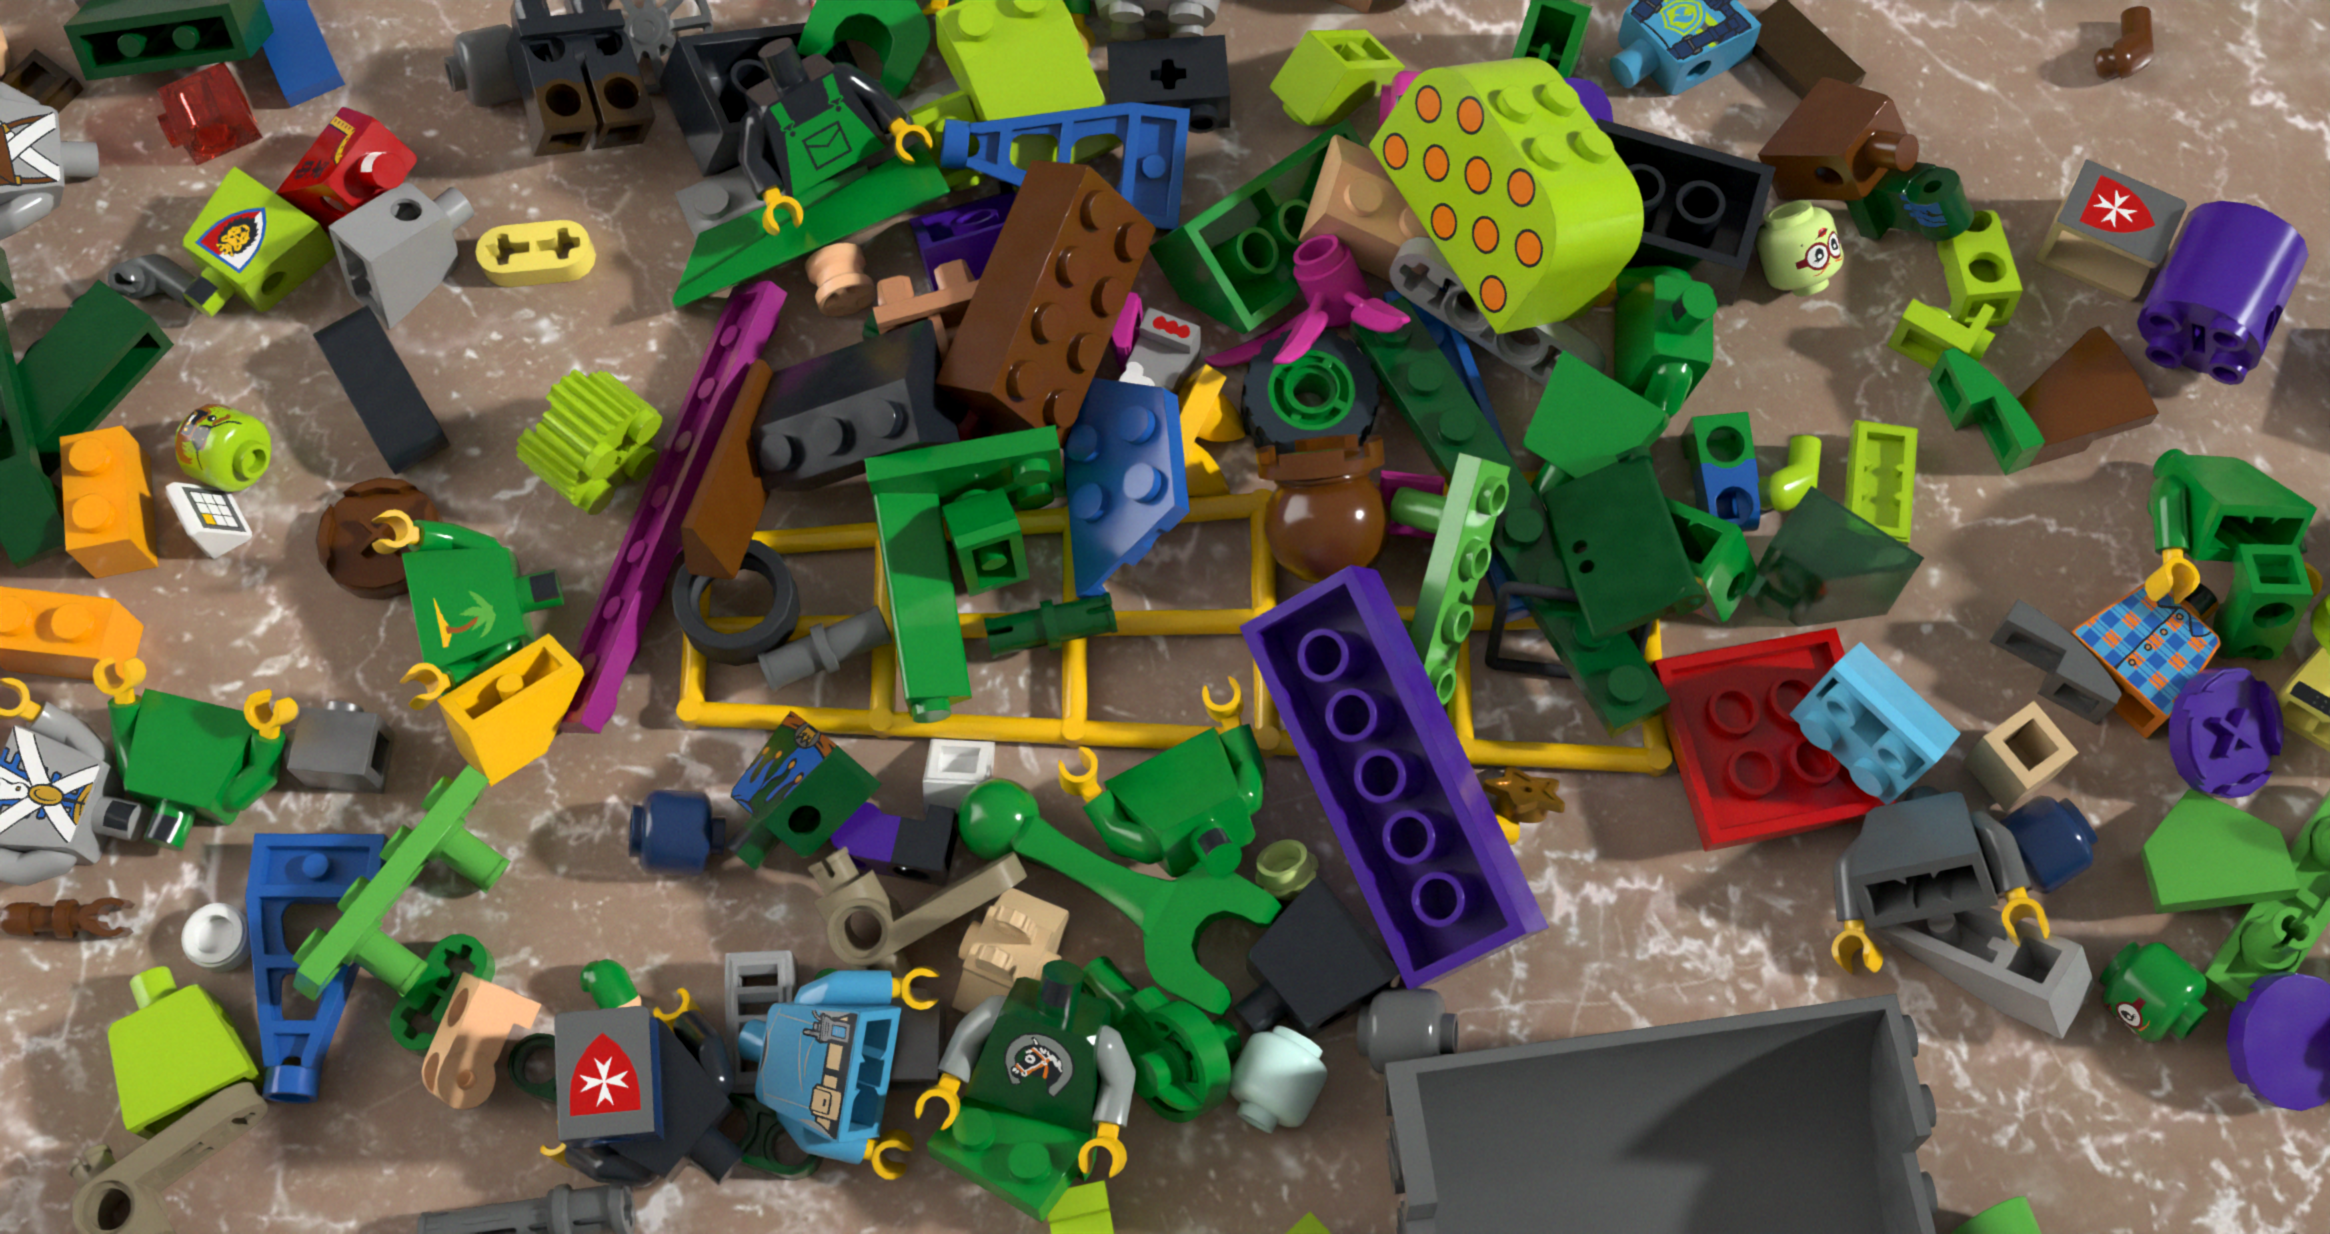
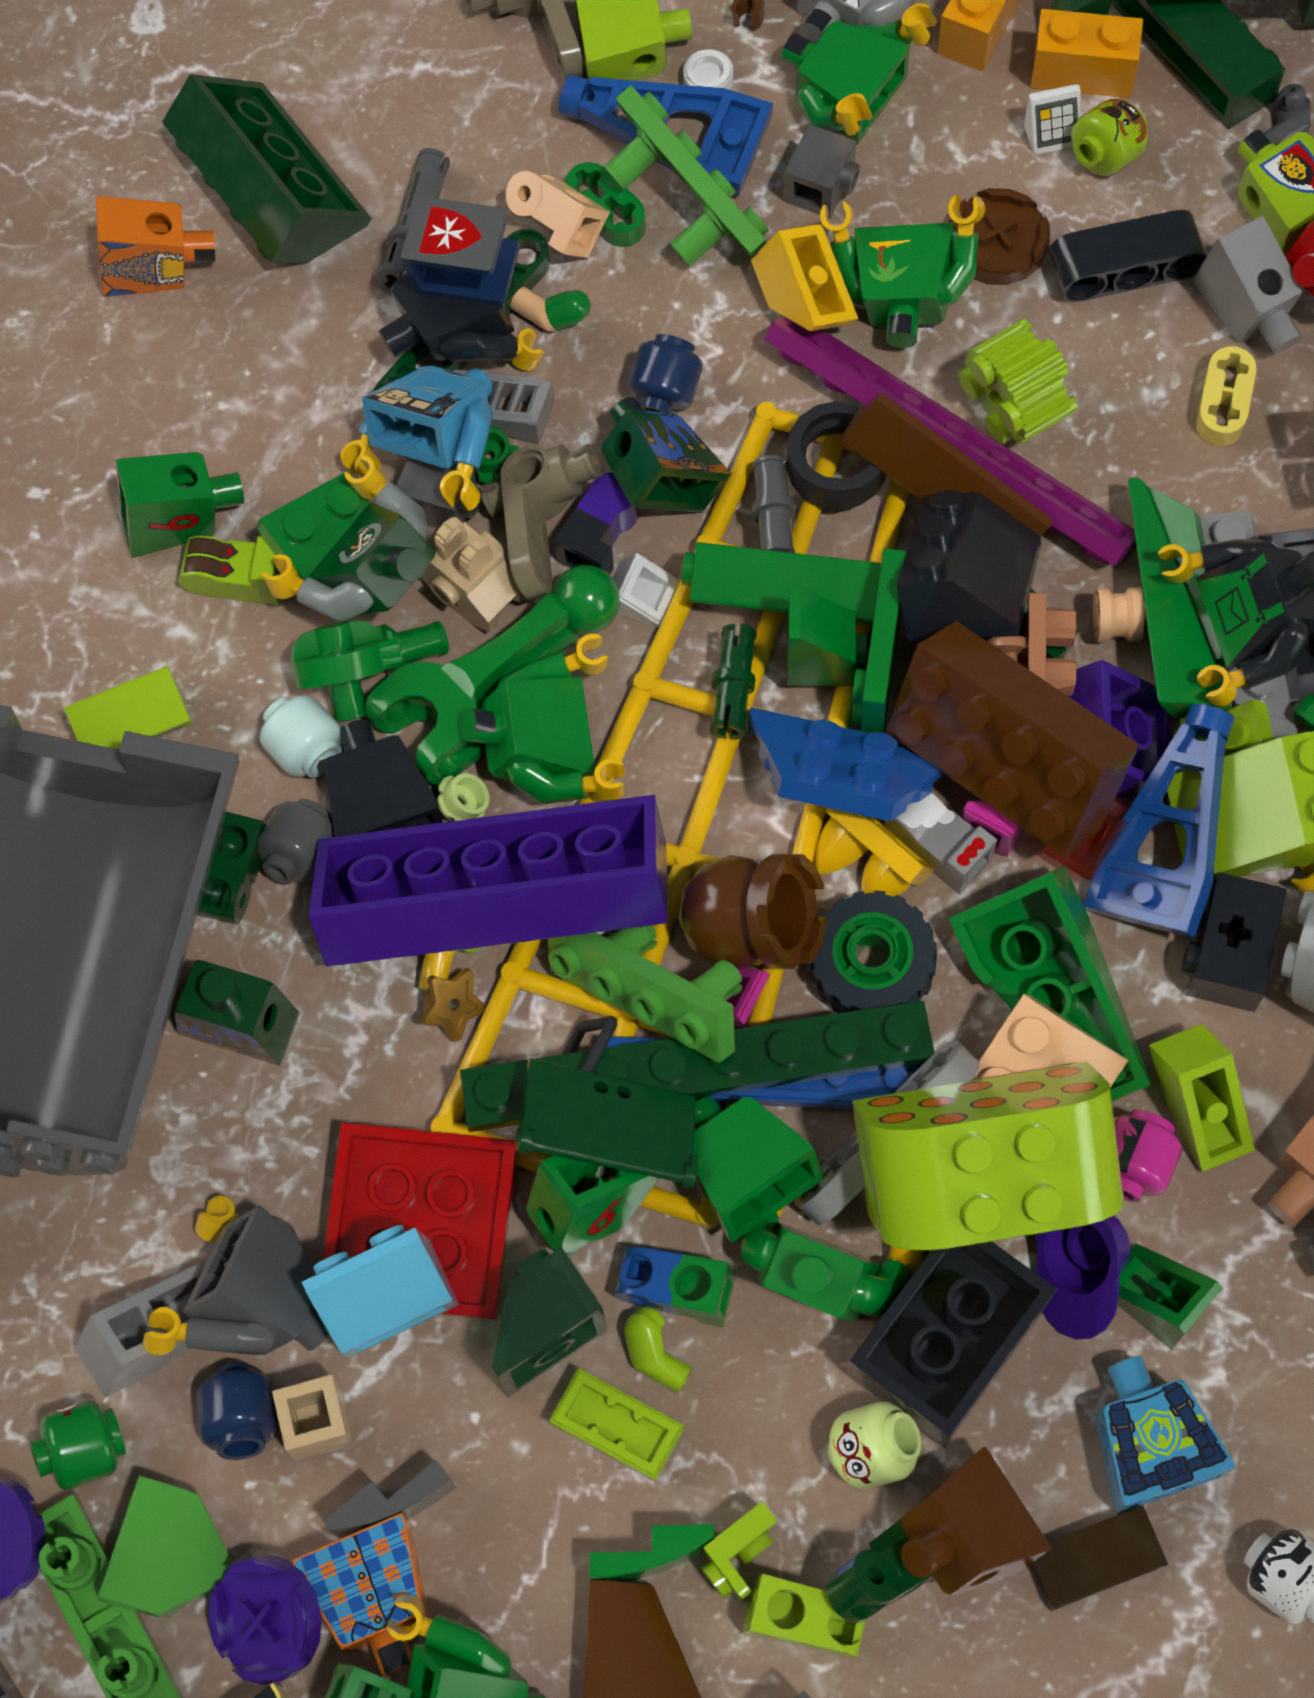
camera: 110 degrees right, 0 degrees up
dark pink plant [1204,234,1410,368] -> none
none -> dark green torso [175,960,300,1066]

